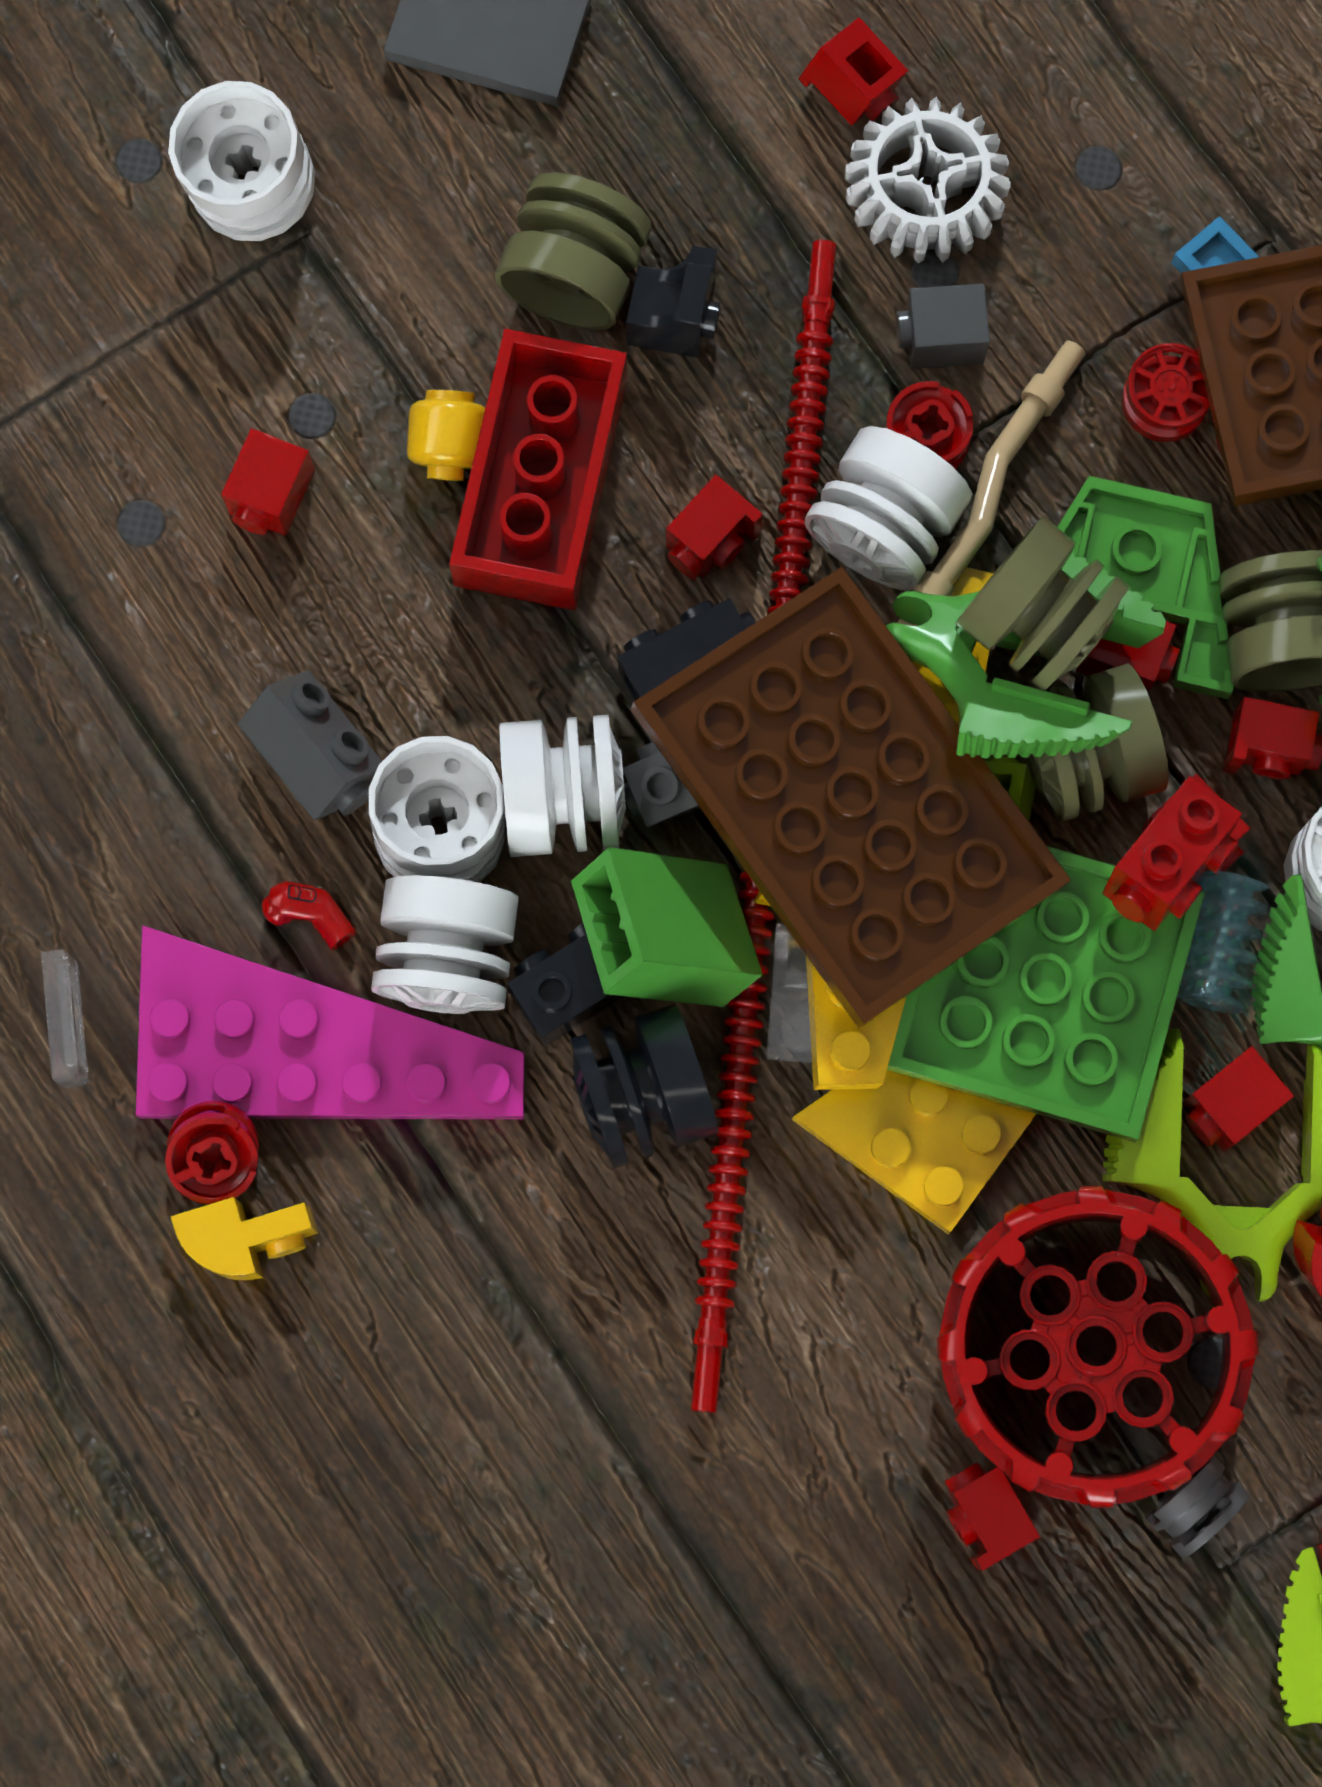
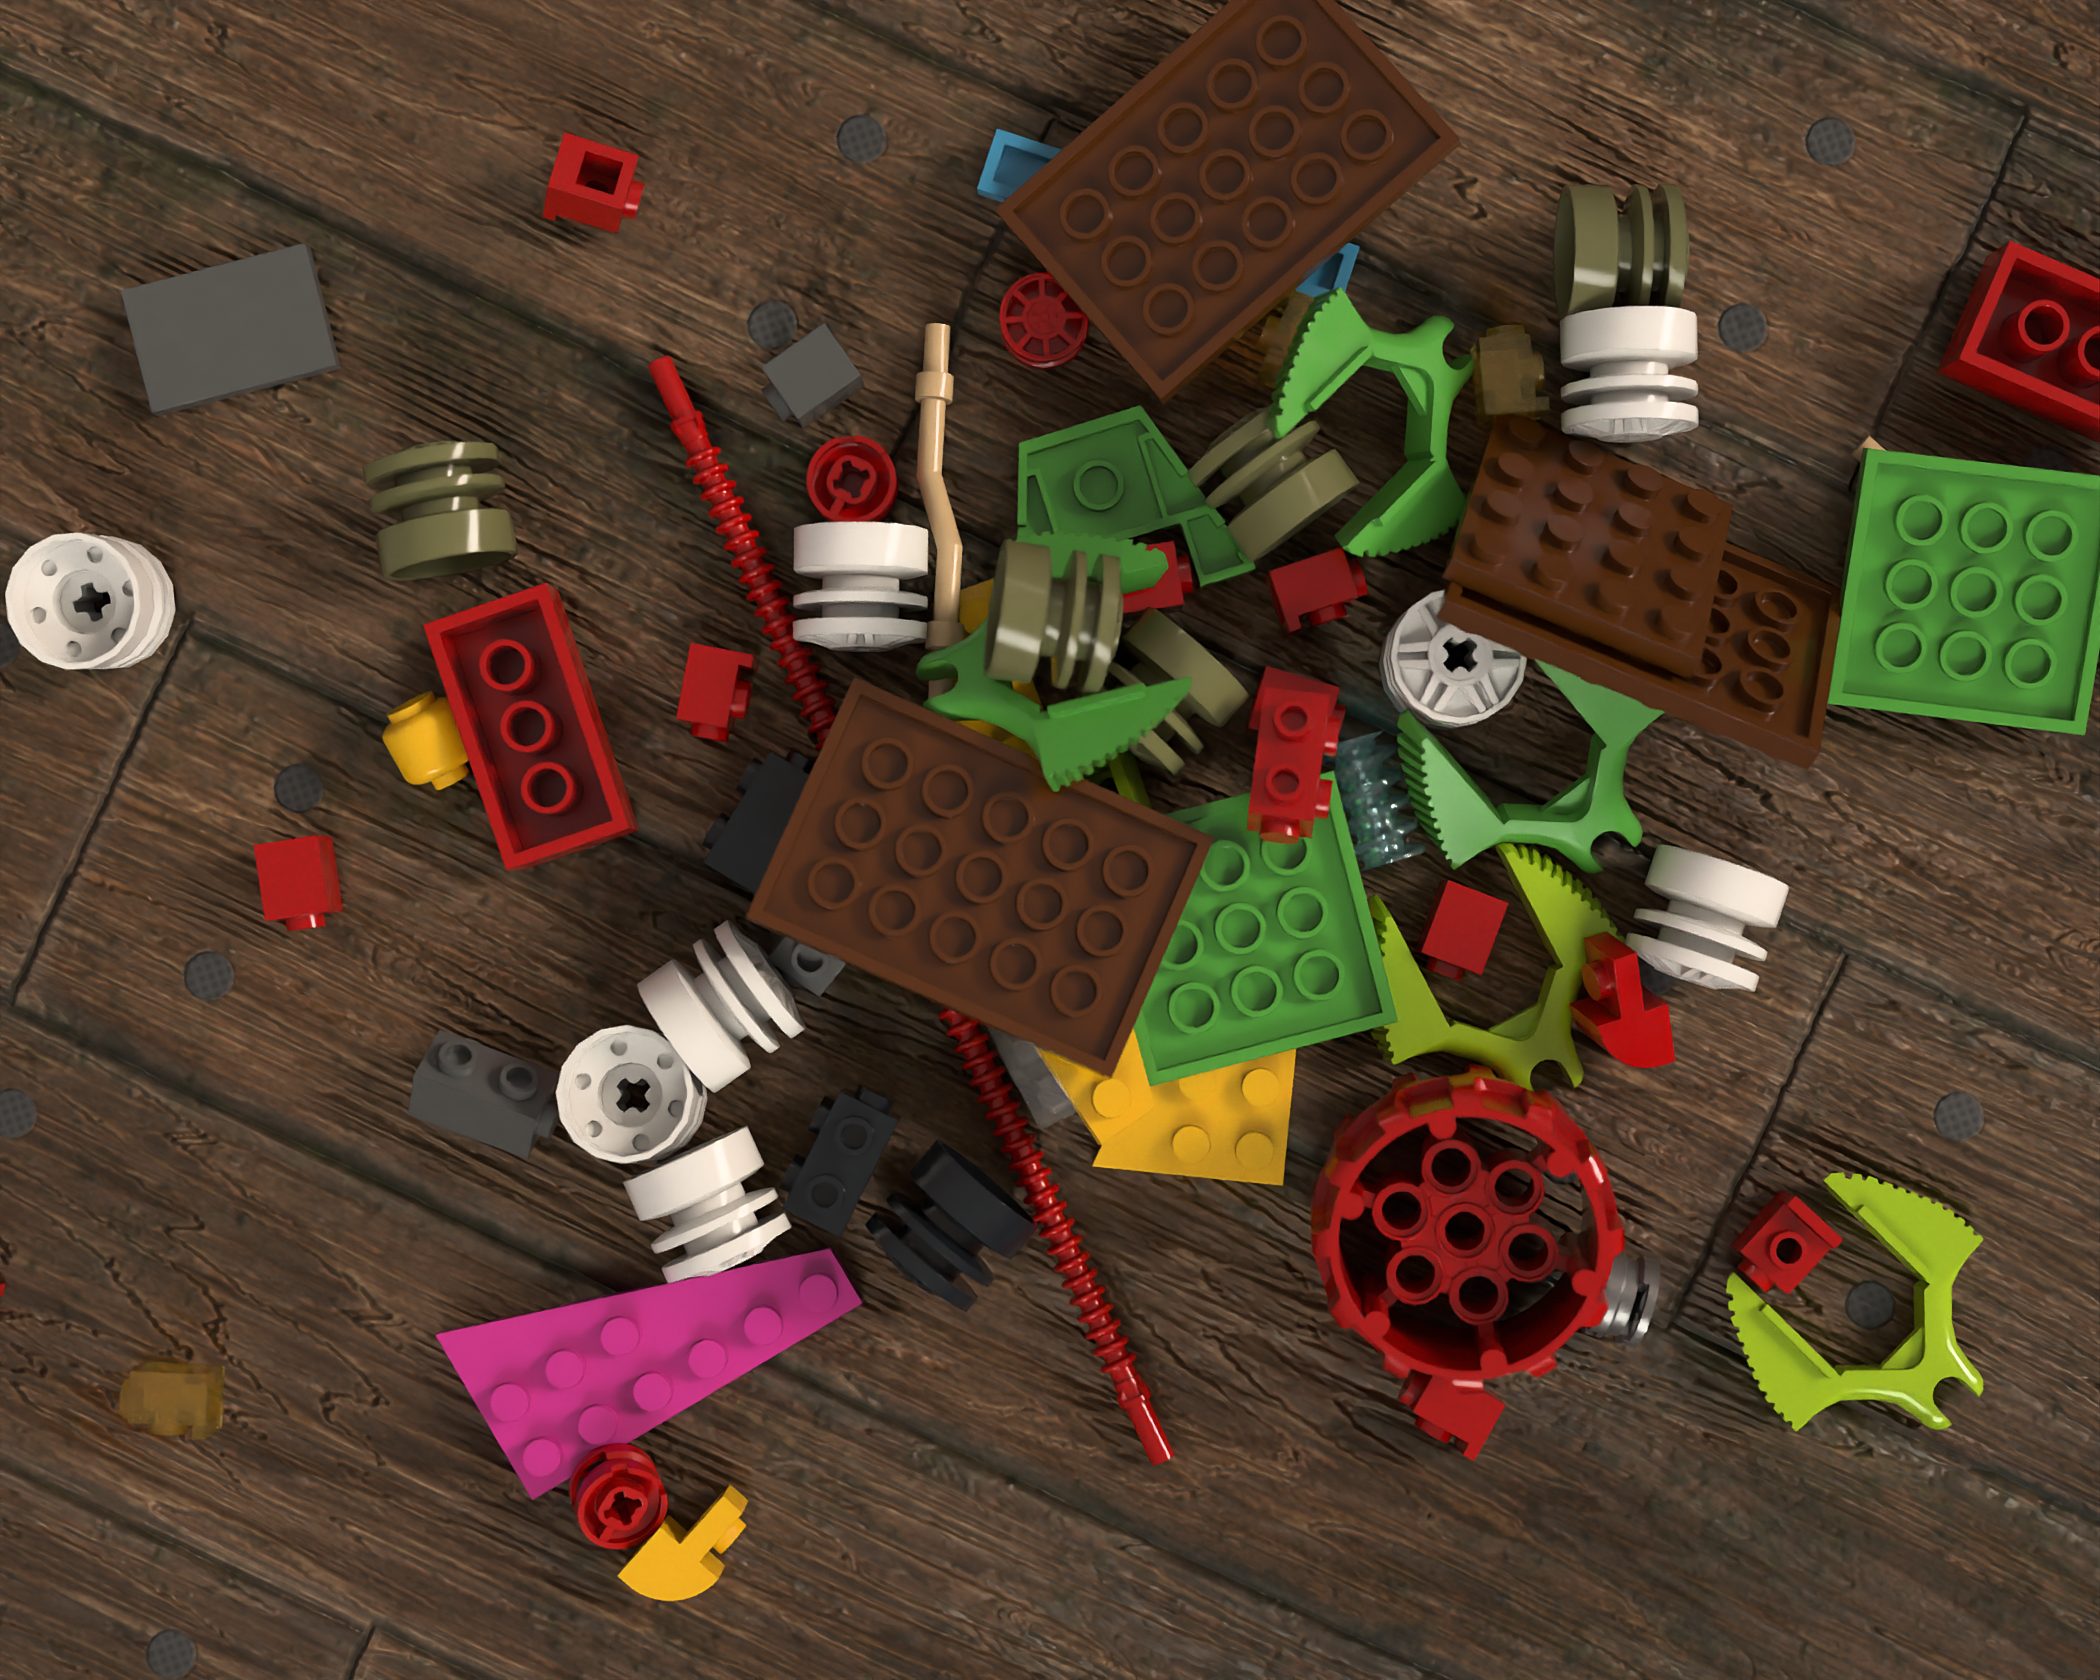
camera: 30 degrees left, 10 degrees up
clear tile [41,949,89,1088] -> none
red arm [261,881,357,950] -> none
bright green brick [571,847,763,1007] -> none
black brick [626,245,720,358] -> none
white gear [845,96,1010,264] -> none

